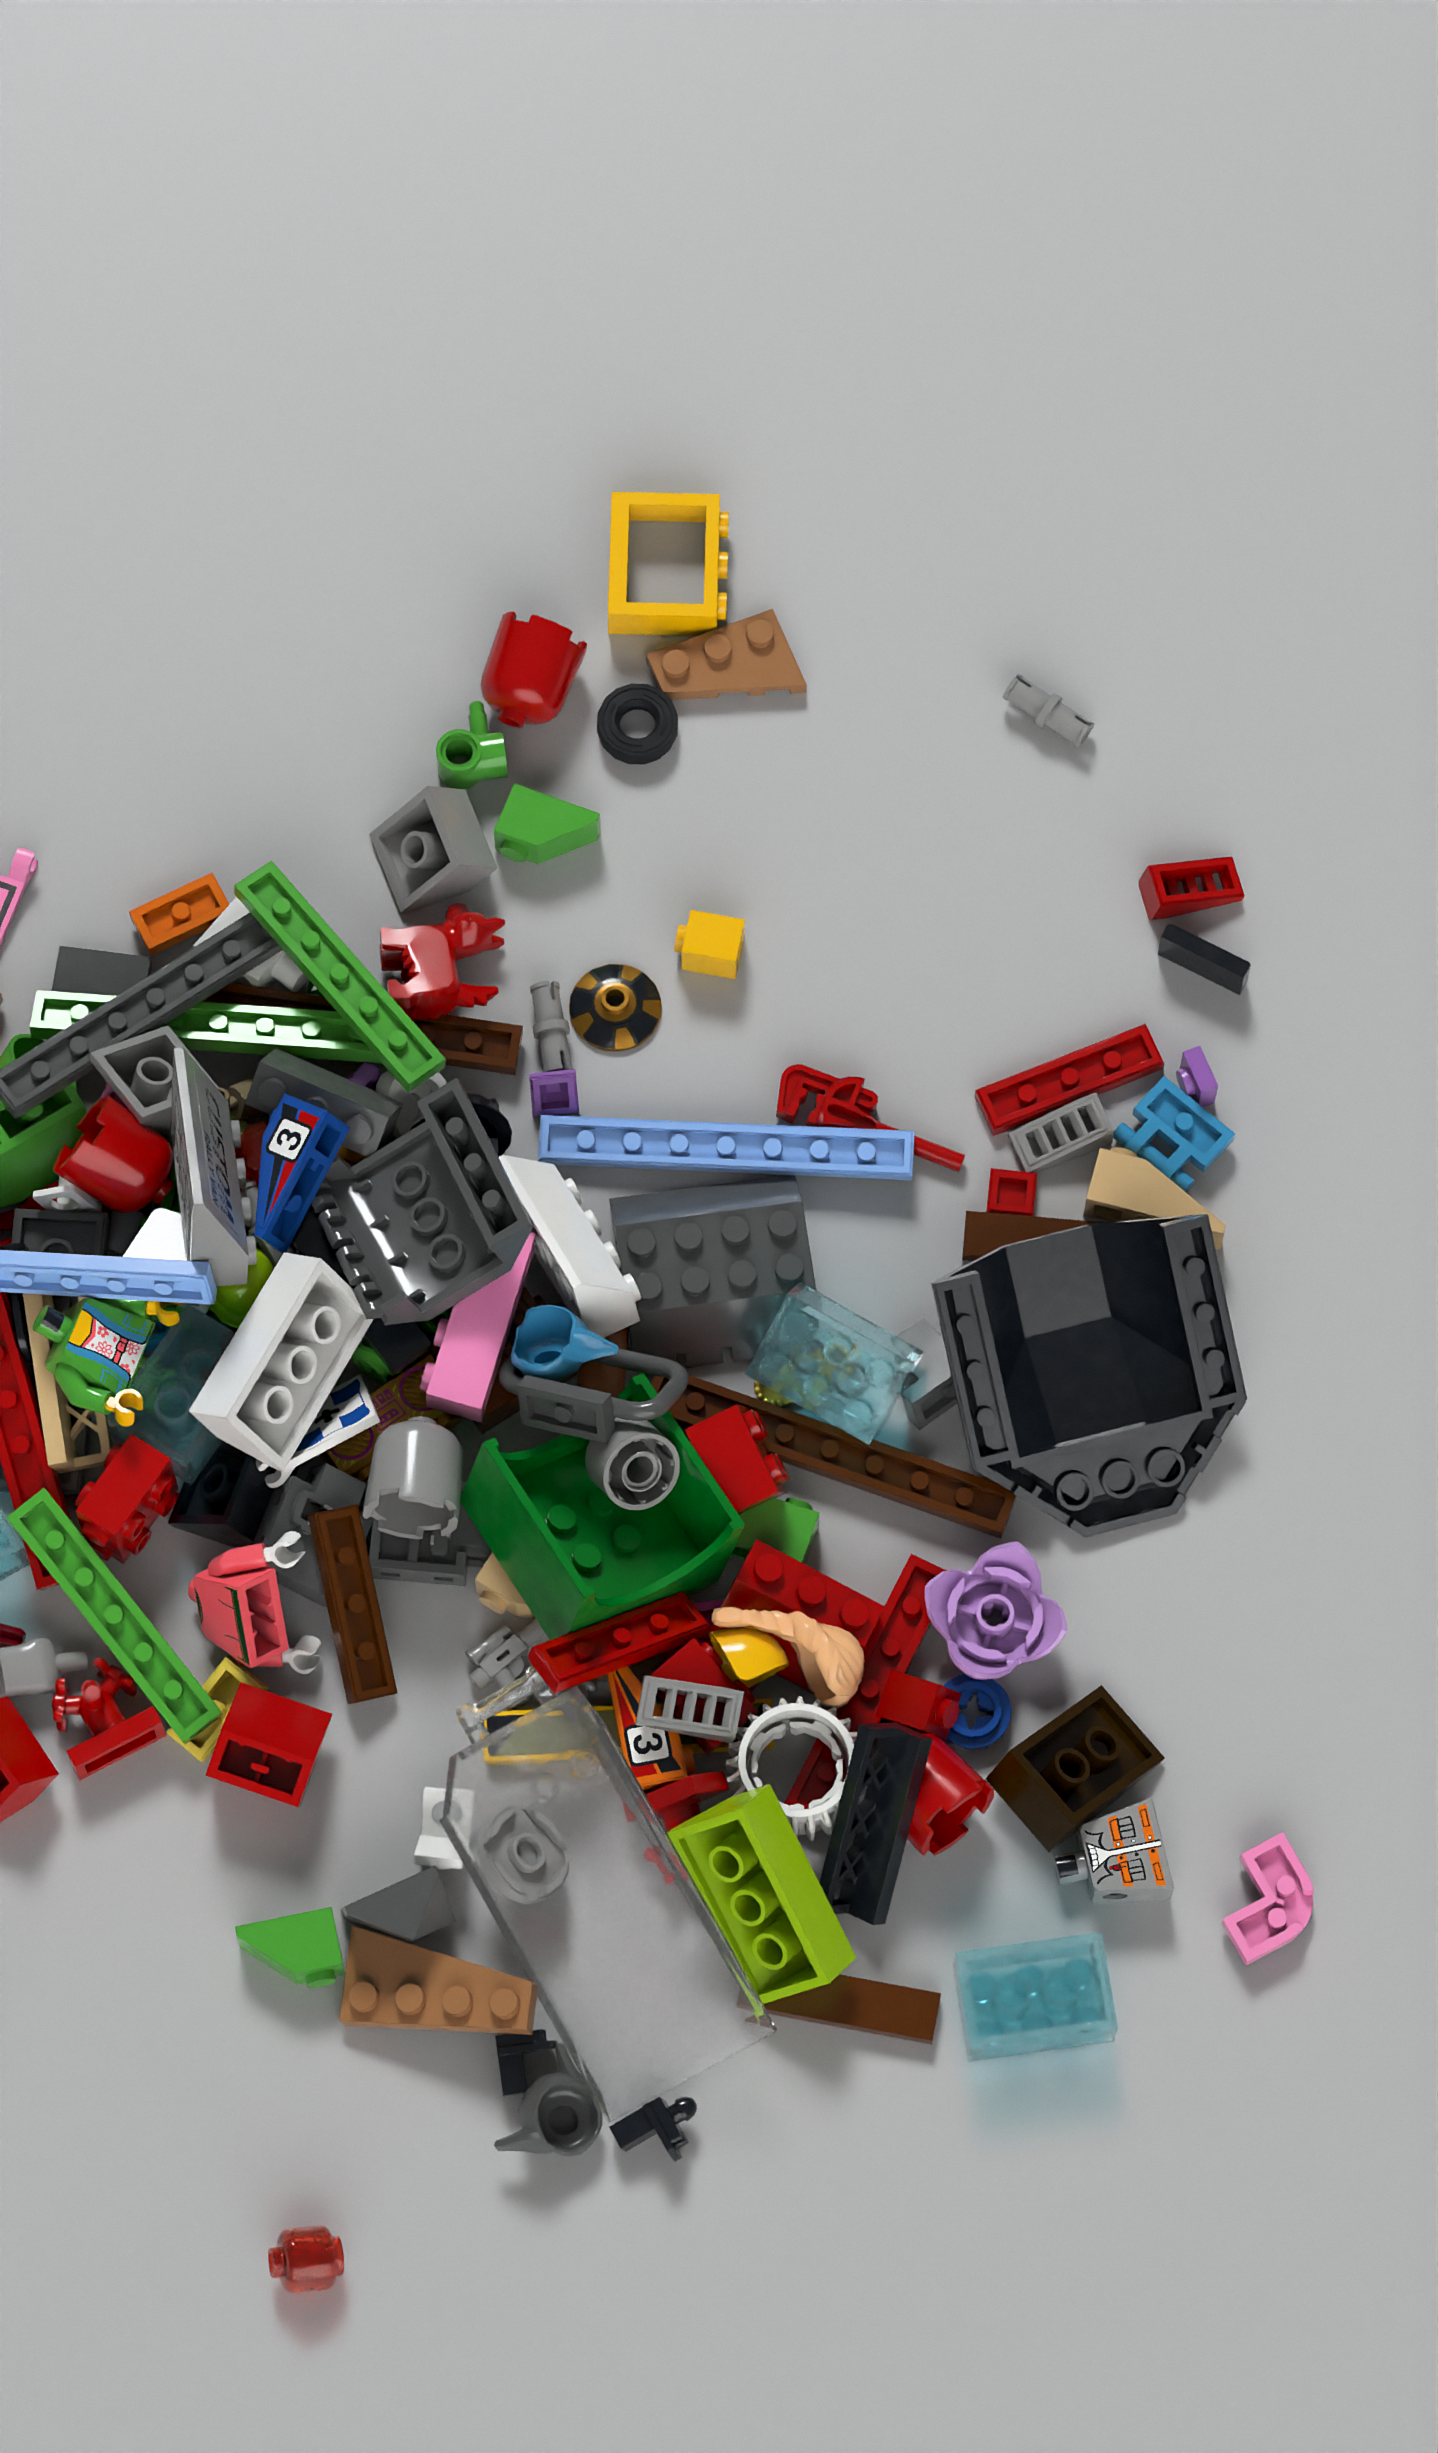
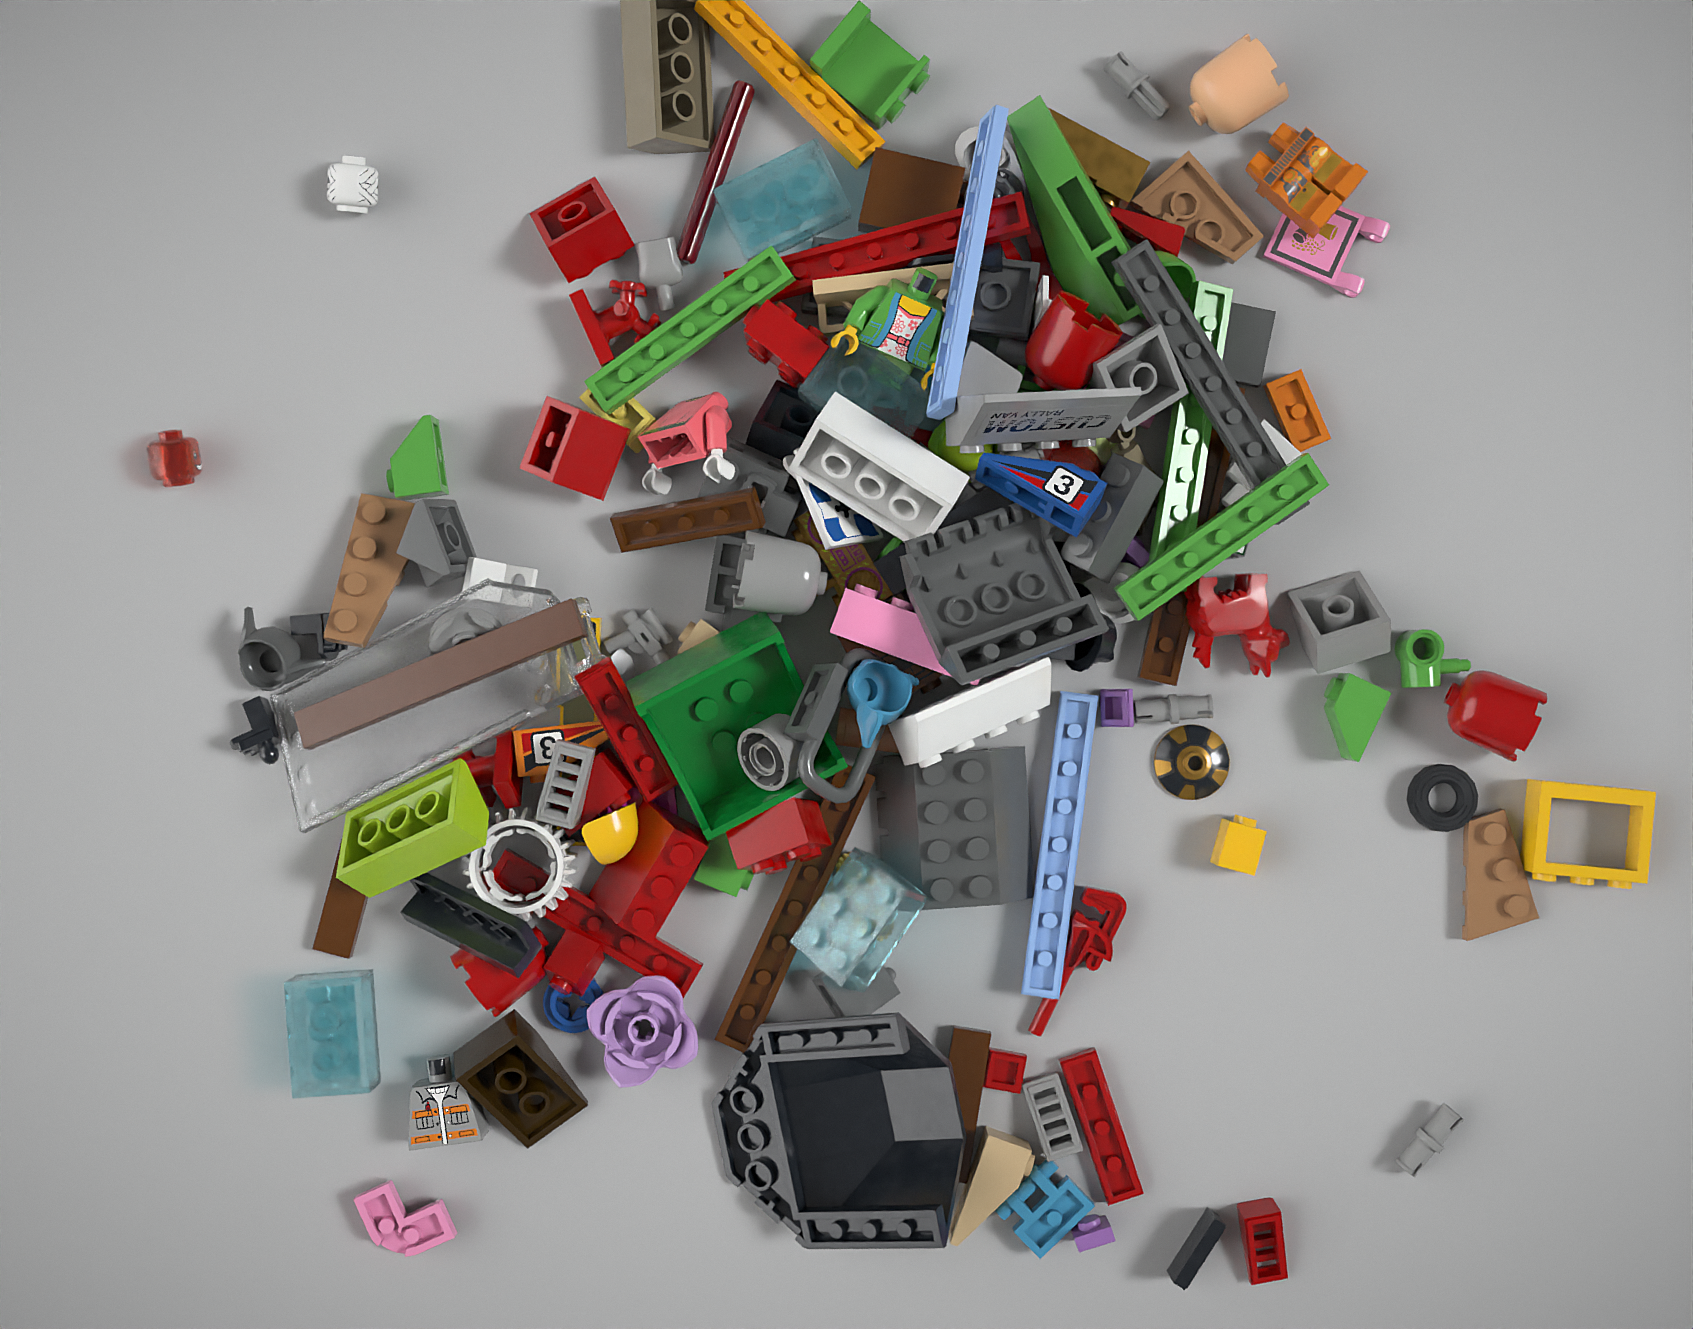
camera: 90 degrees right, 20 degrees up
light nougat hair [711,1607,865,1709] -> none
none -> reddish brown tile [294,598,588,750]

